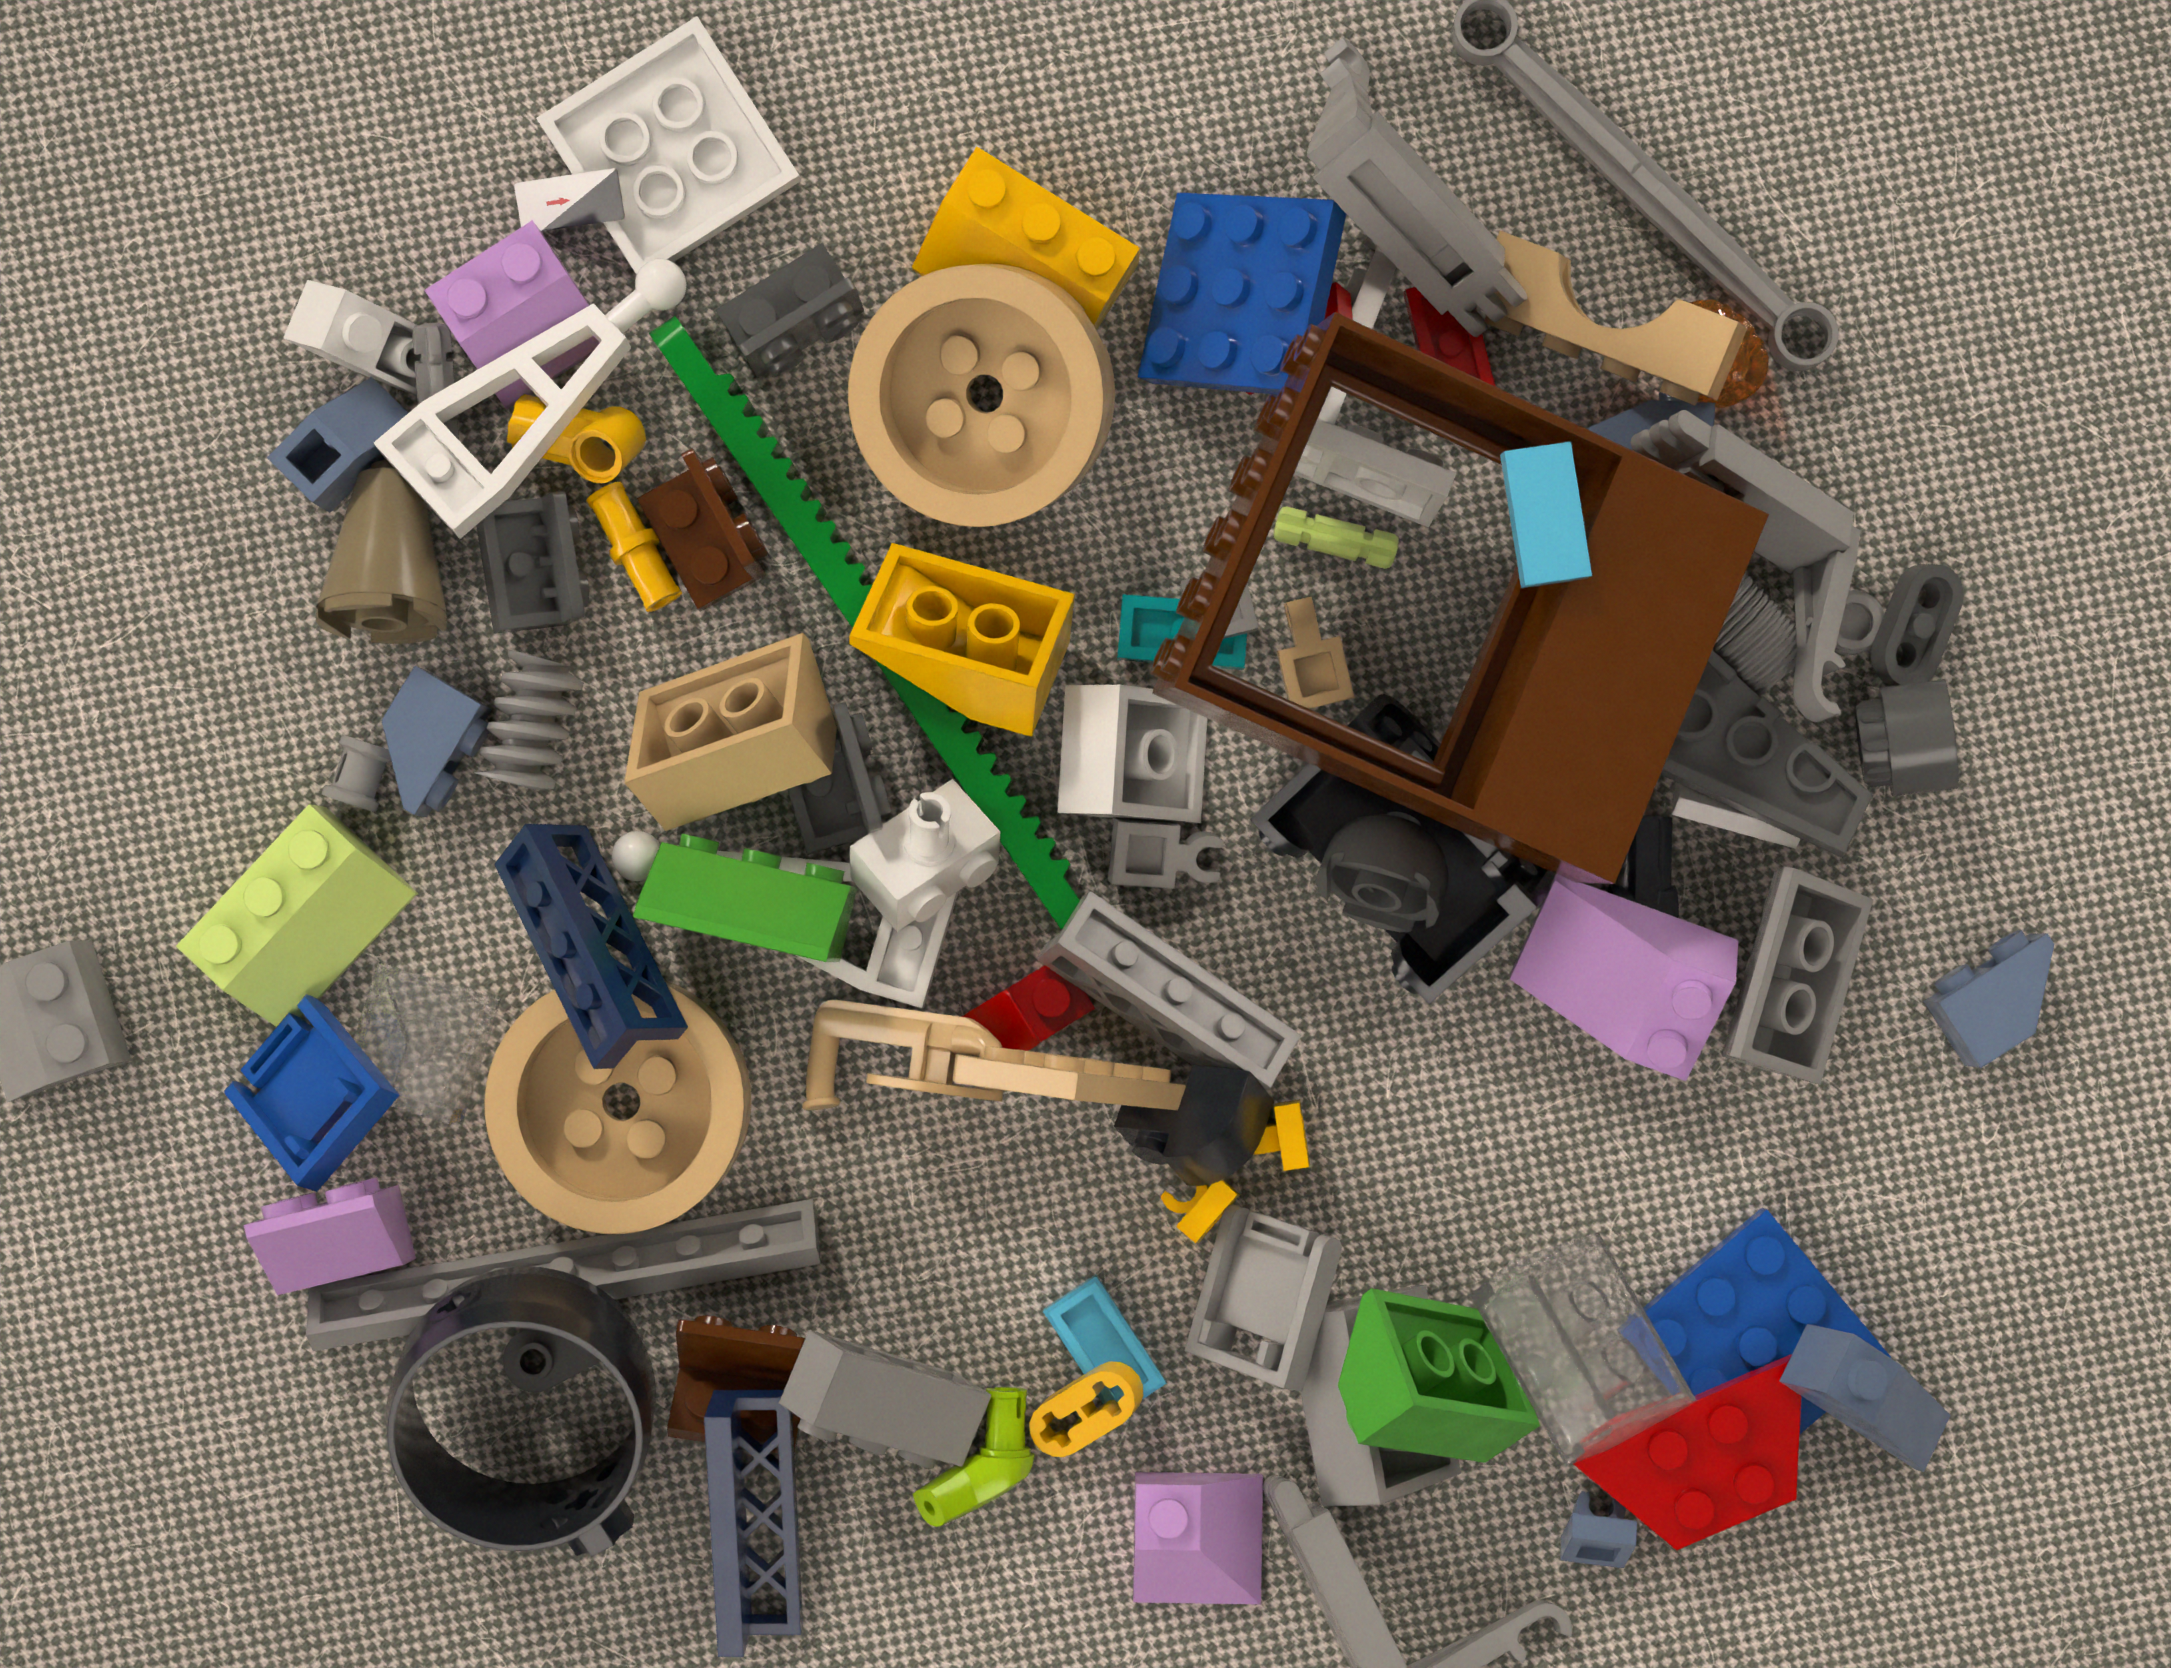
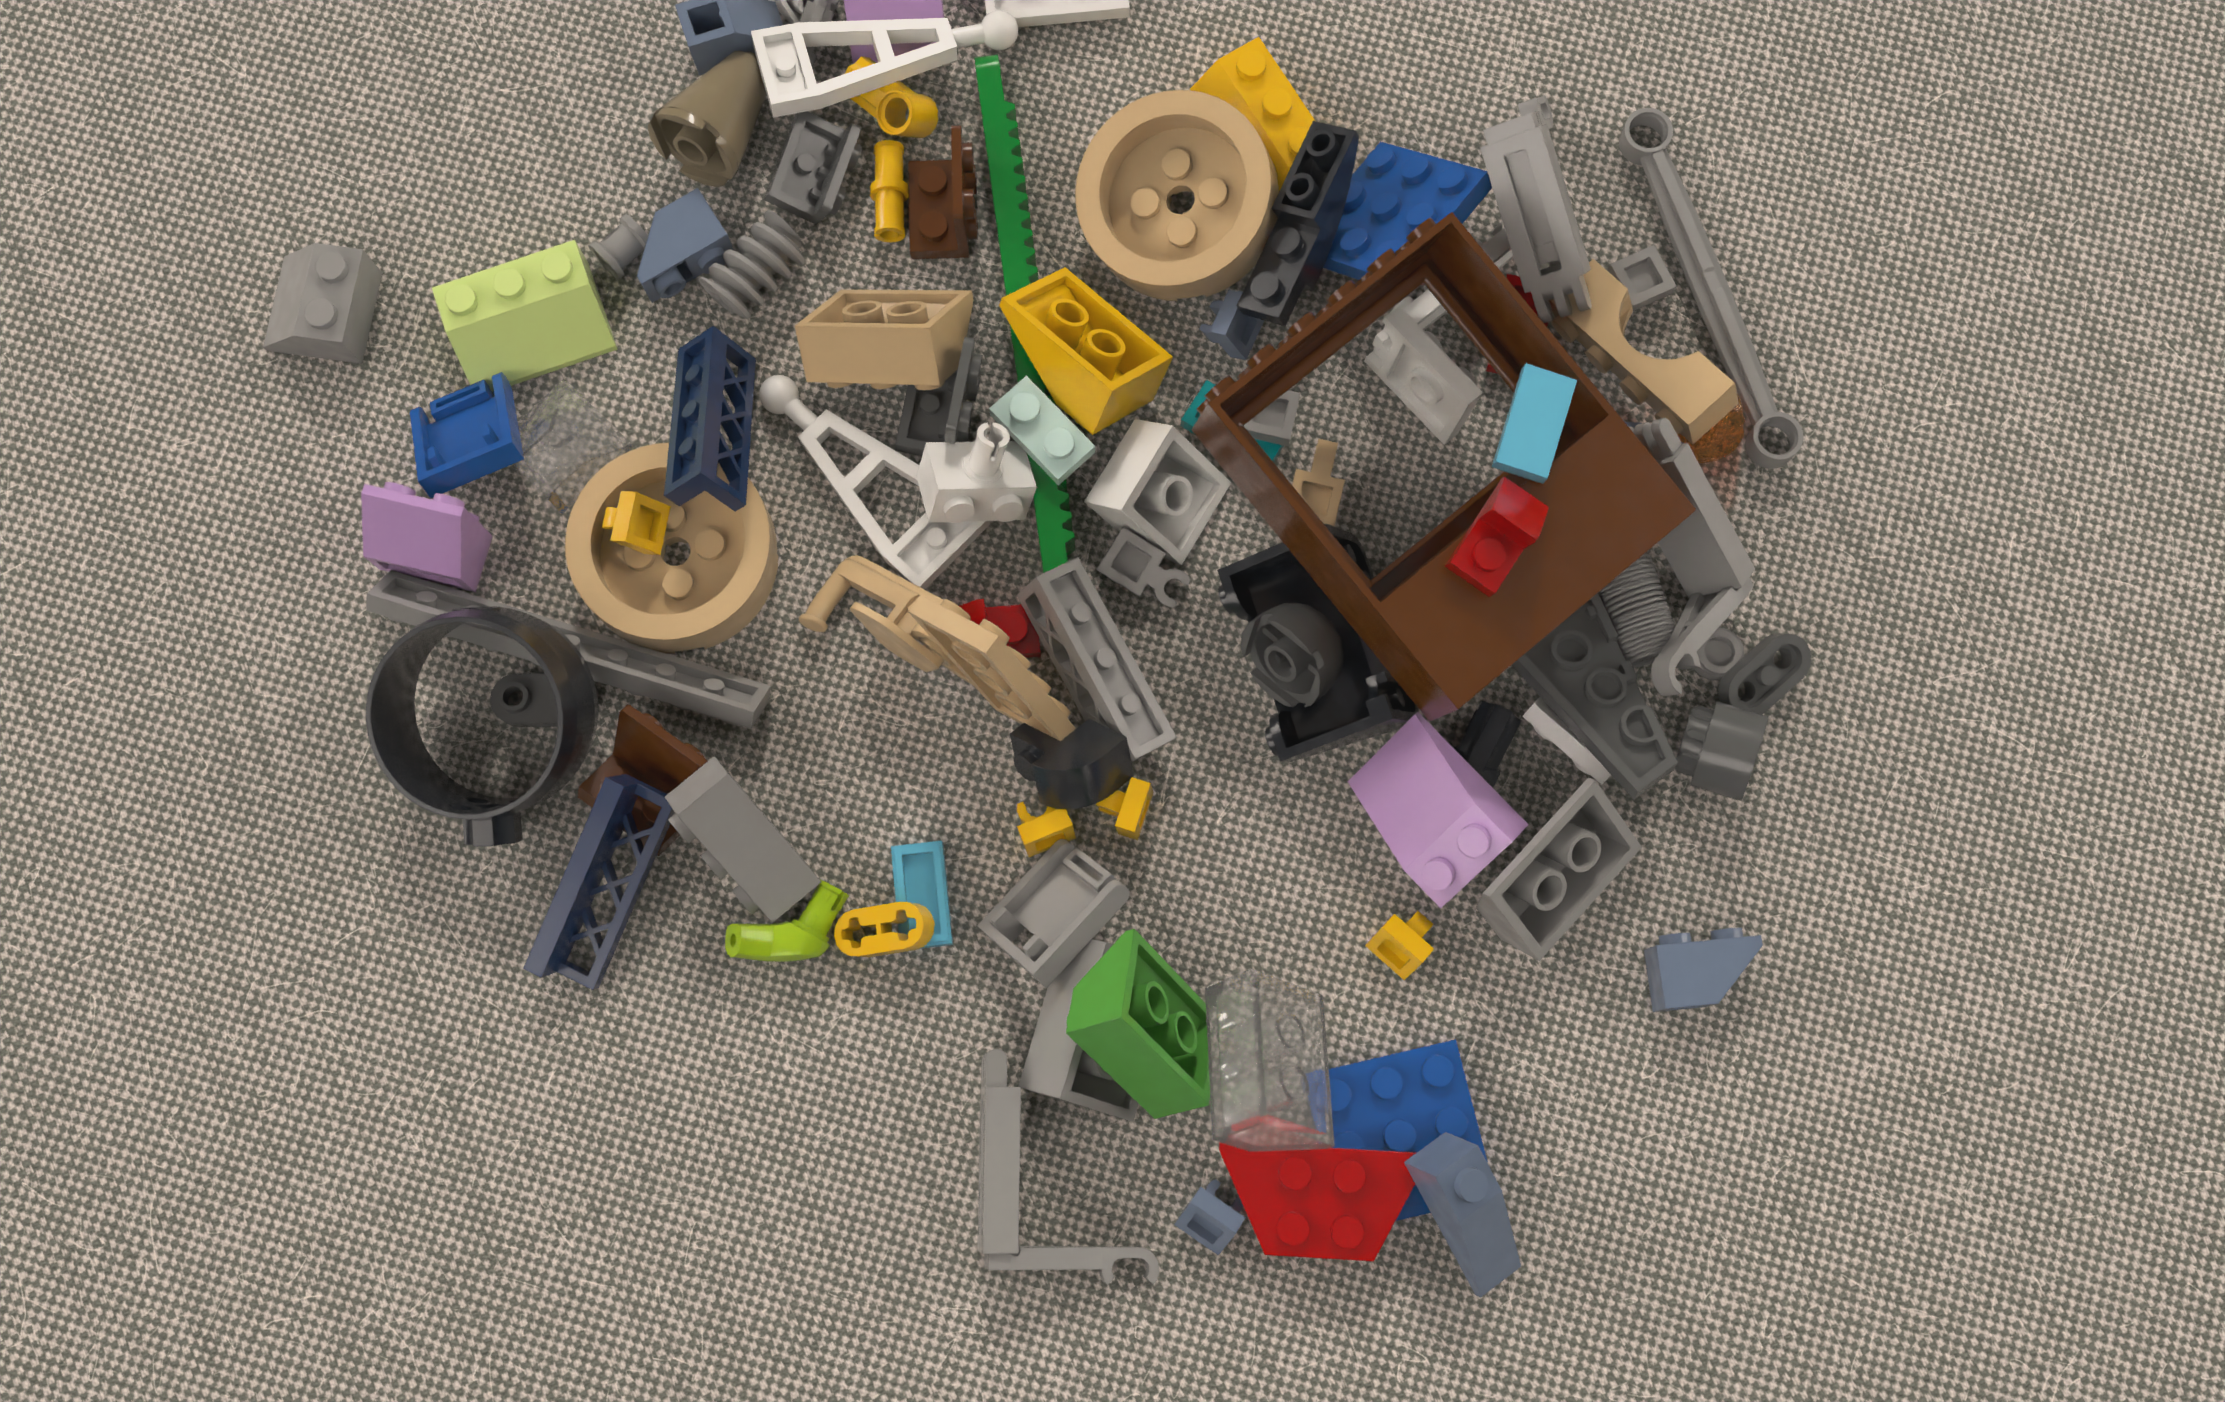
camera: 25 degrees right, 10 degrees down
bright green slope [633,834,857,962] -> none
dark grey bracket [715,243,864,378] -> none
lavender slope [1133,1472,1263,1604] -> none
yellowish green axle [1274,506,1399,569] -> none
none -> yellow tile [602,491,671,555]
none -> light aqua plate [989,376,1095,486]
none -> sand blue tile [1199,290,1264,360]
none -> black slope [1236,121,1359,327]
none -> yellow tile [1365,910,1434,980]
none -> red slope [1445,477,1549,597]
none -> light grey plate [1607,245,1677,311]

